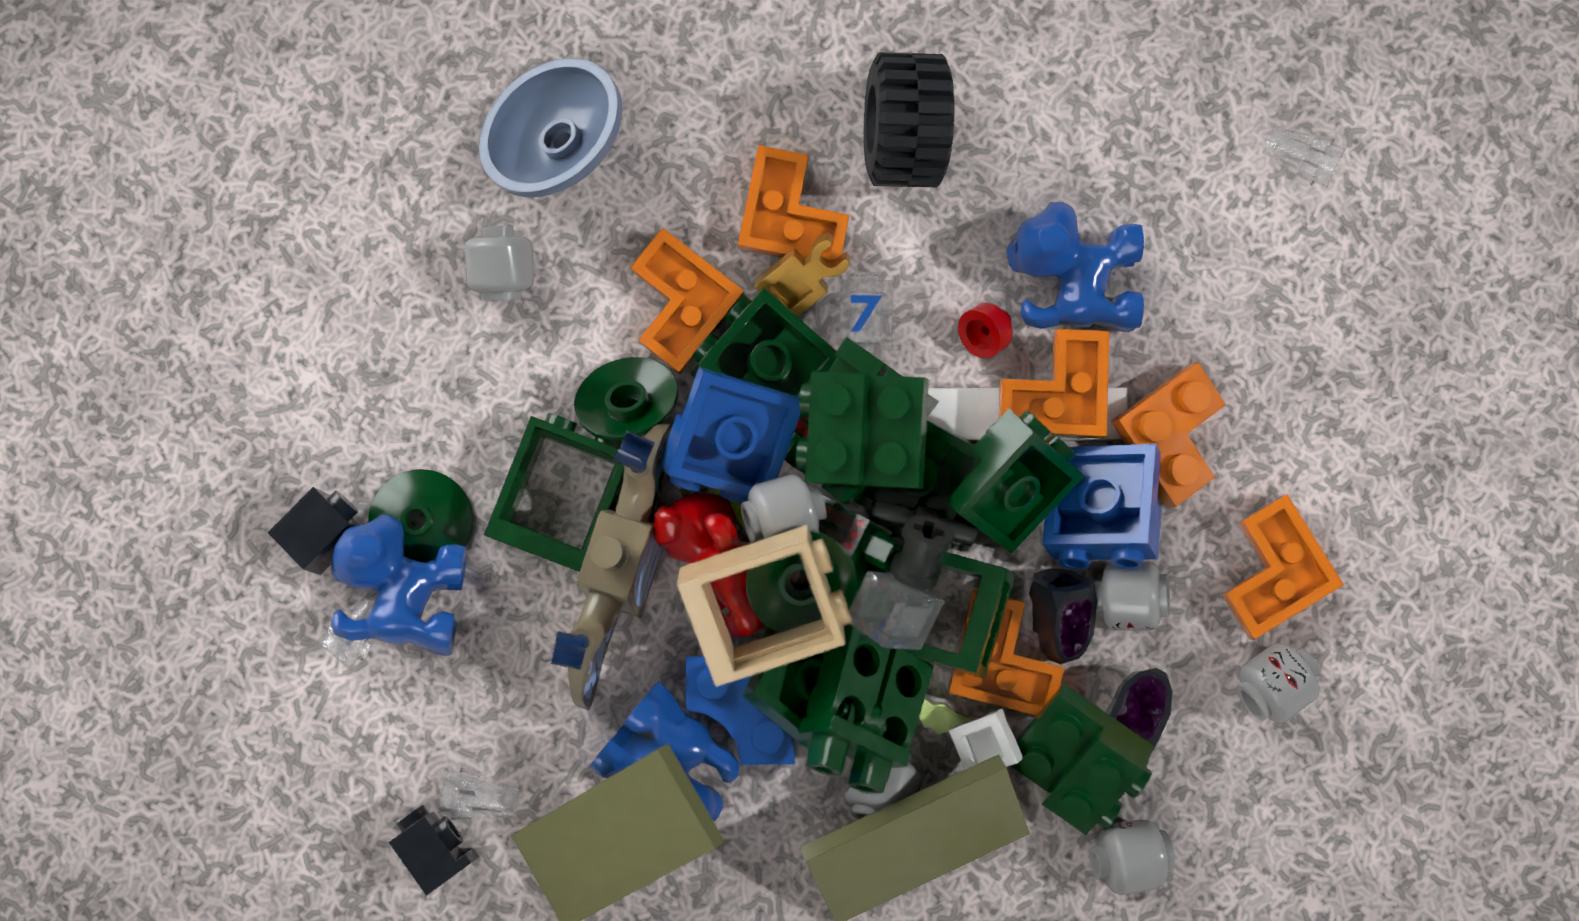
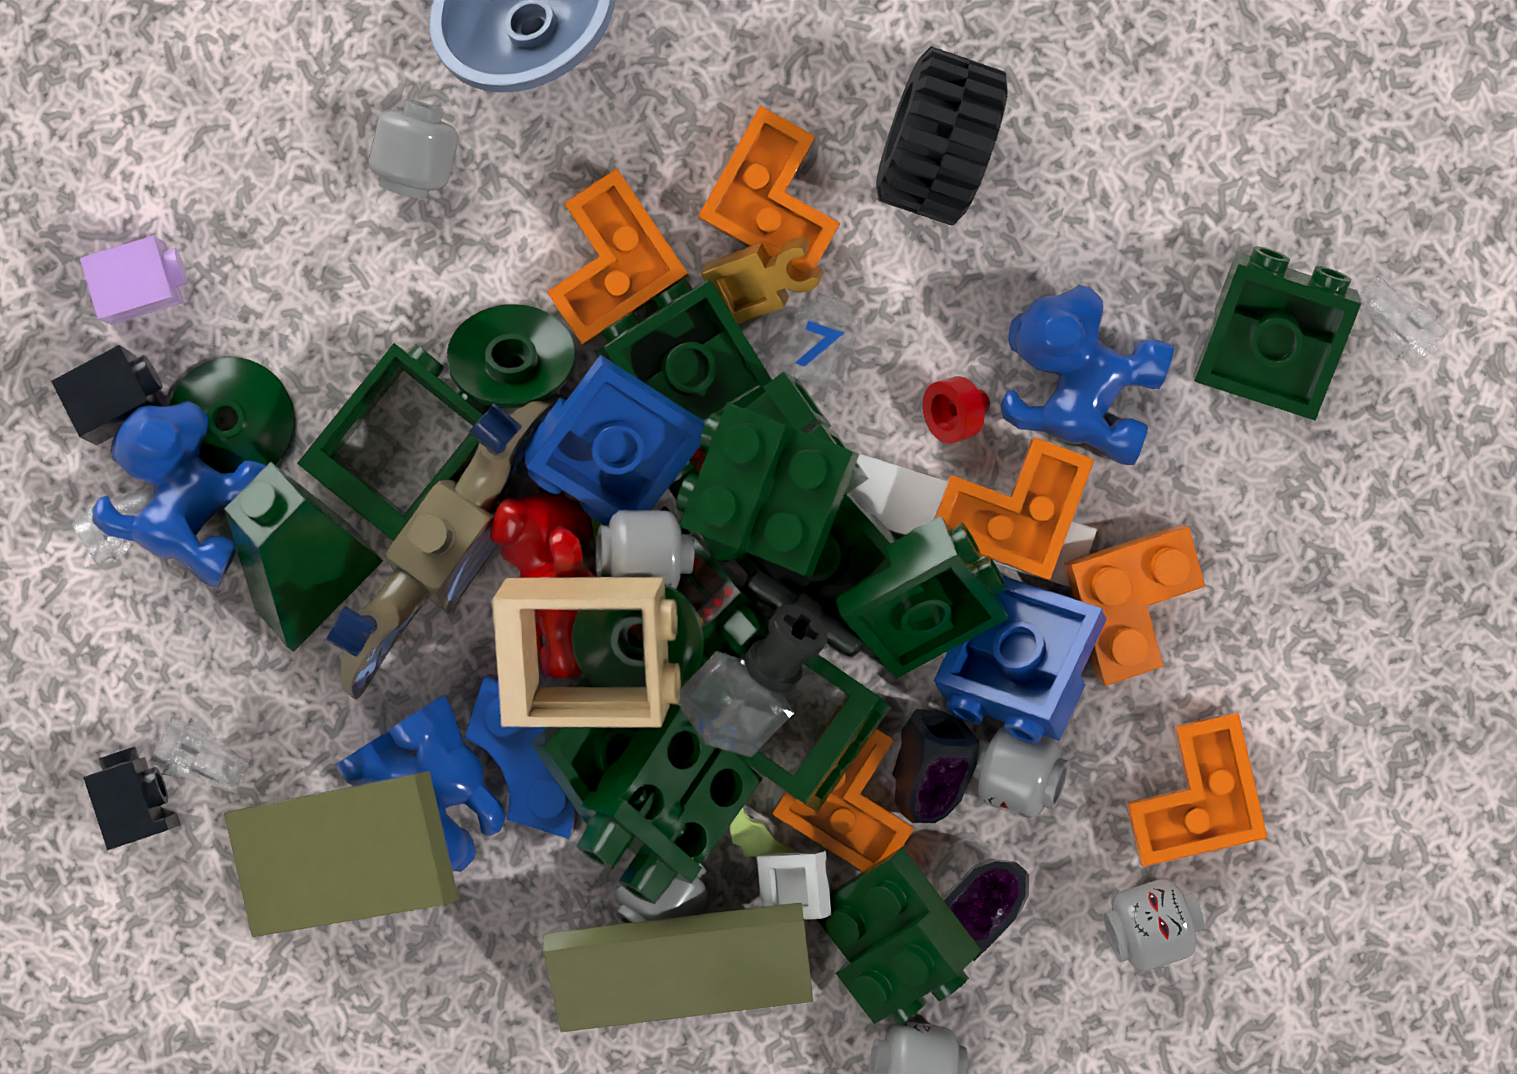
camera: 20 degrees right, 5 degrees up
none -> lavender brick [79,235,188,325]
none -> dark green slope [225,462,383,652]
none -> dark green plate [1194,246,1362,421]

